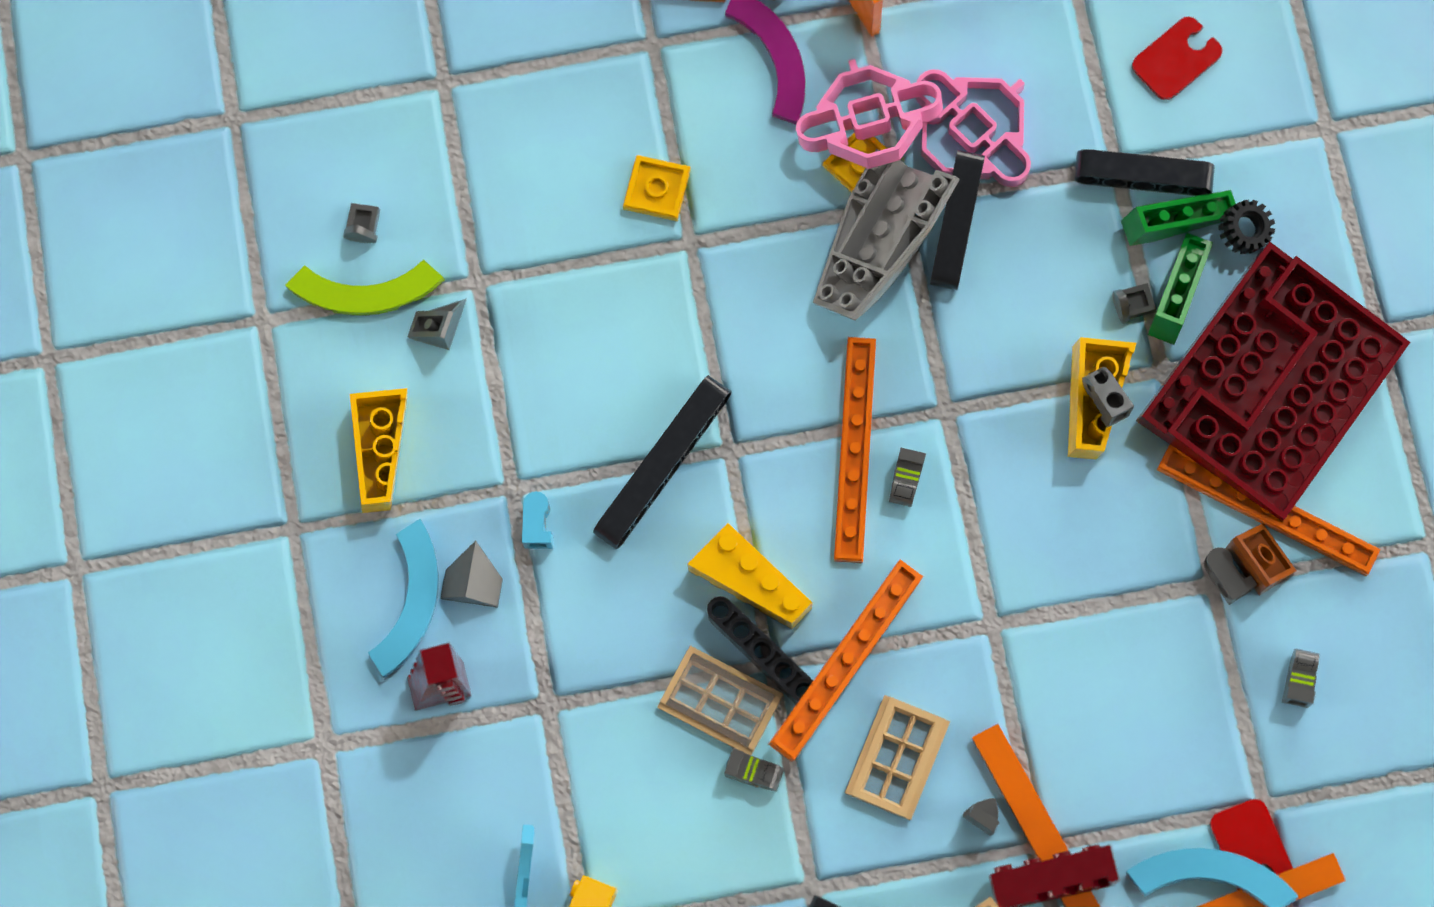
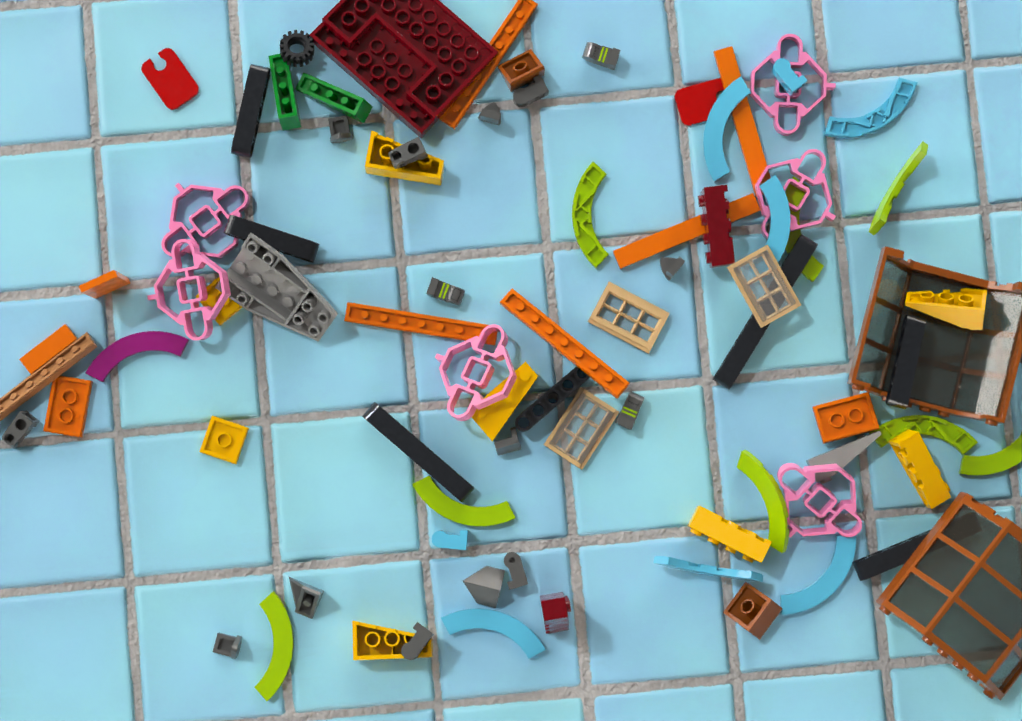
camera: 90 degrees left, 10 degrees up
none -> dark grey leg [401,622,434,660]
none -> lime tile [412,475,515,526]
none -> bright pink piece [435,324,517,421]
none -> dark grey tile [478,102,501,125]
none -> dark grey tile [494,427,521,456]
none -> dark grey leg [504,552,528,590]
none -> lime tile [572,162,609,269]

